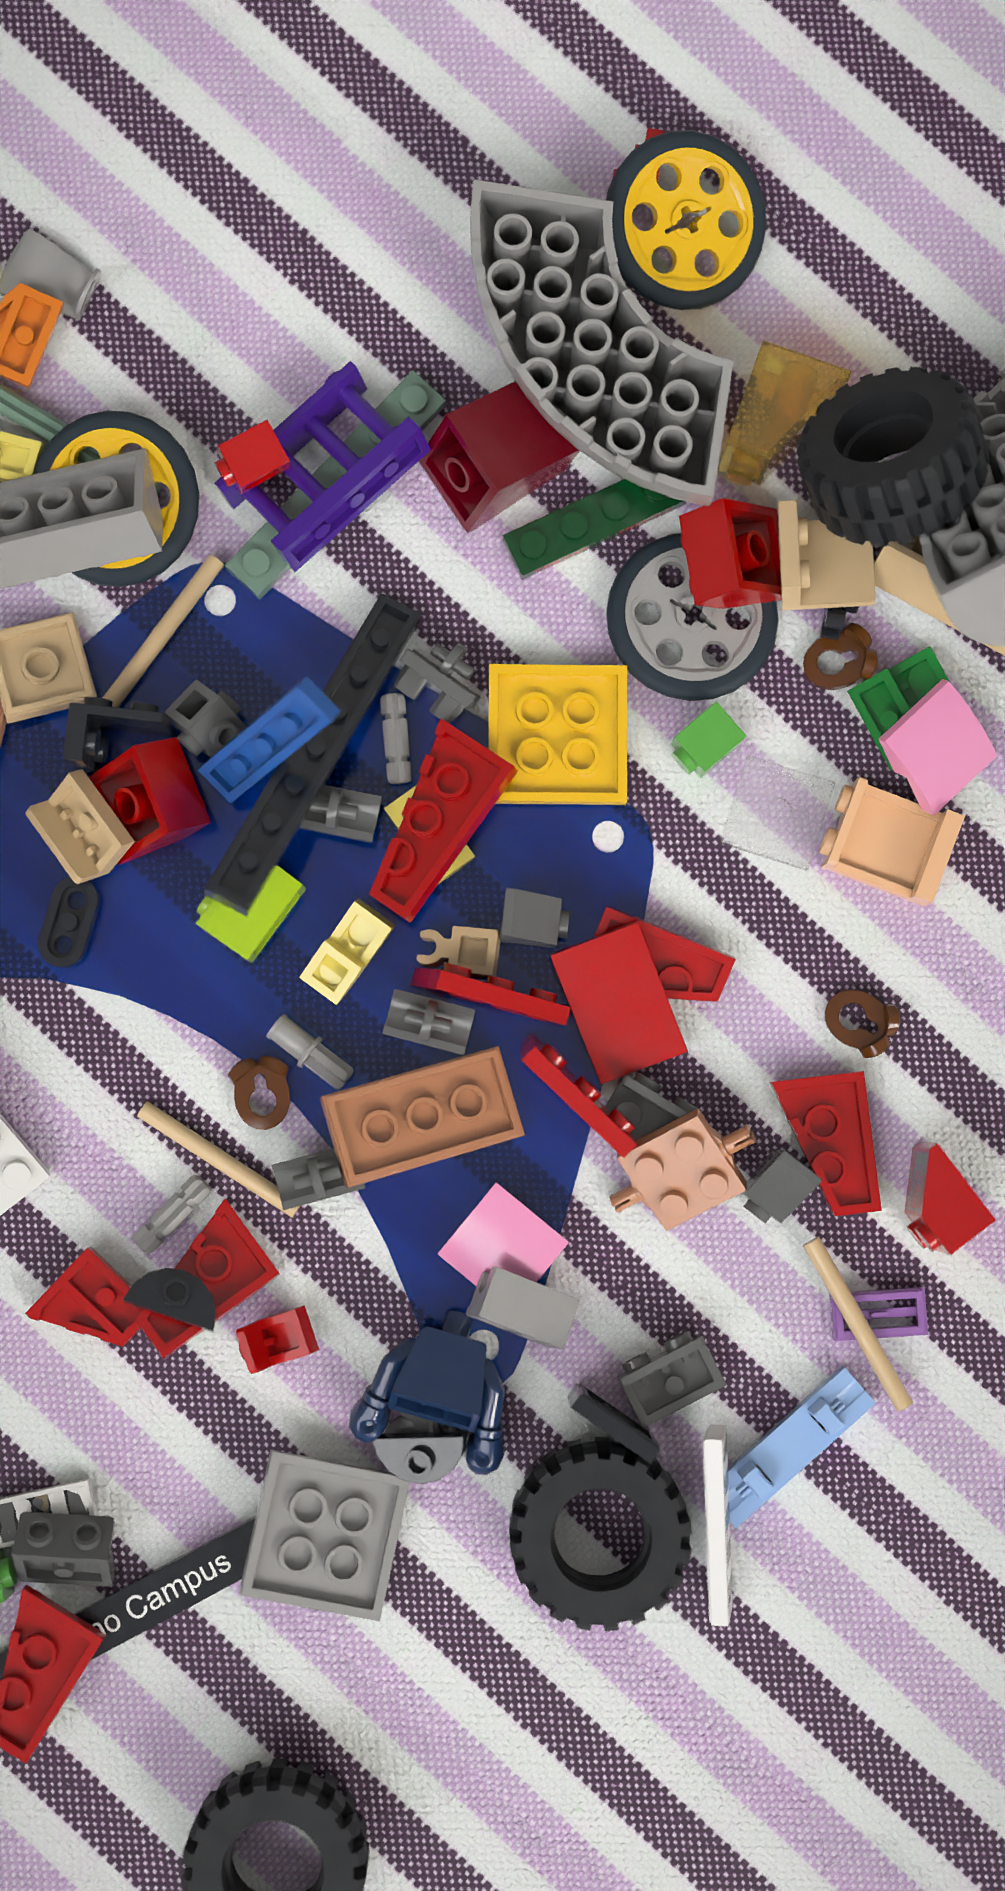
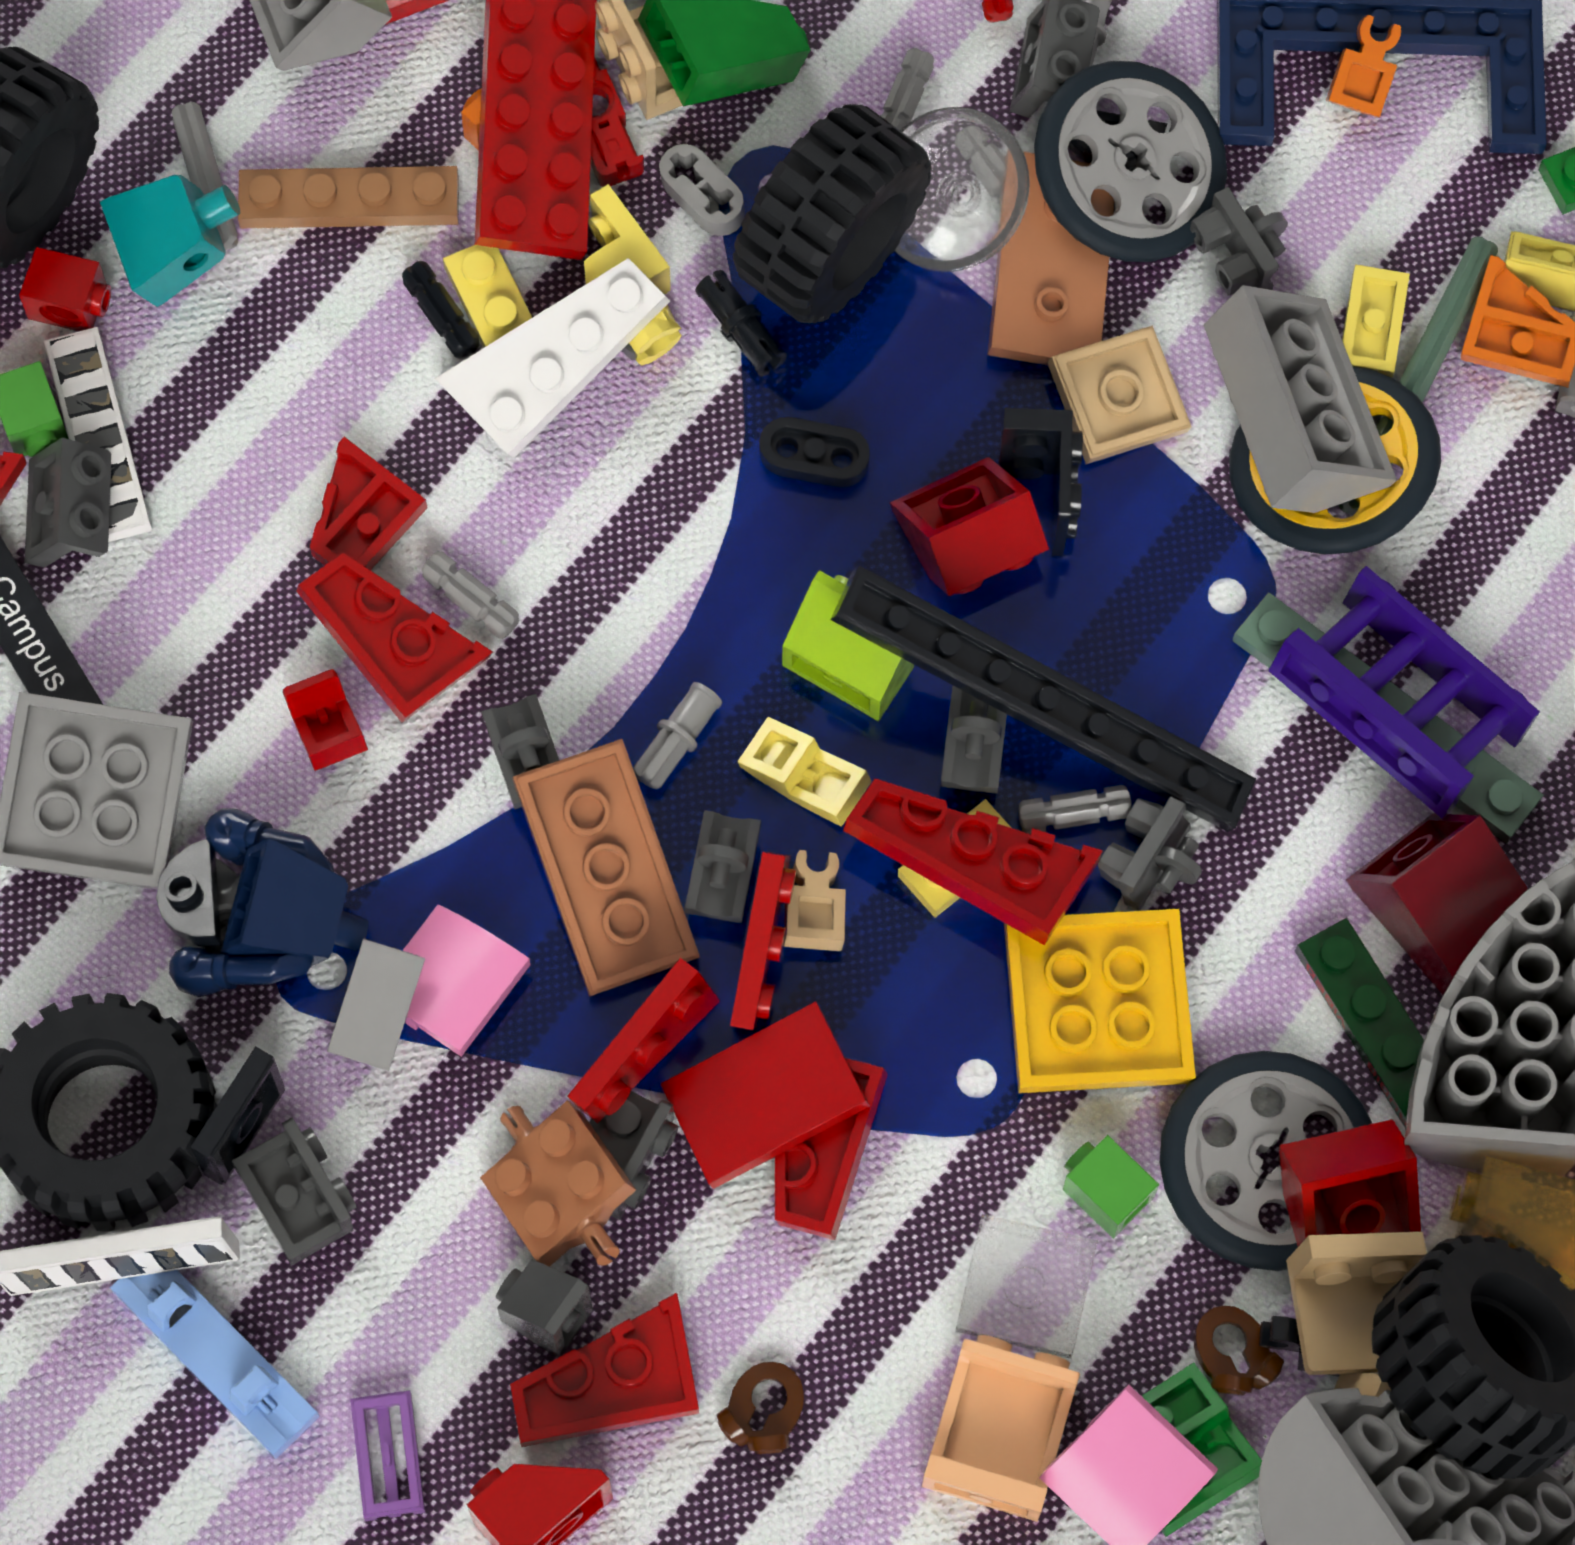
camera: 85 degrees right, 15 degrees down
tan bracket [25,769,135,884] -> none
tan bar [103,554,224,708] -> none
black plate [123,1268,216,1333] -> none
tan bar [137,1101,300,1218] -> none
dark grey brick [164,680,246,757] -> none
blue piece [198,676,341,804] -> none
red brick [214,420,290,494] -> none
reddish brown piece [228,1056,290,1130] -> none
dark grey slope [501,888,570,948] -> none
tan bar [803,1237,913,1411] -> none

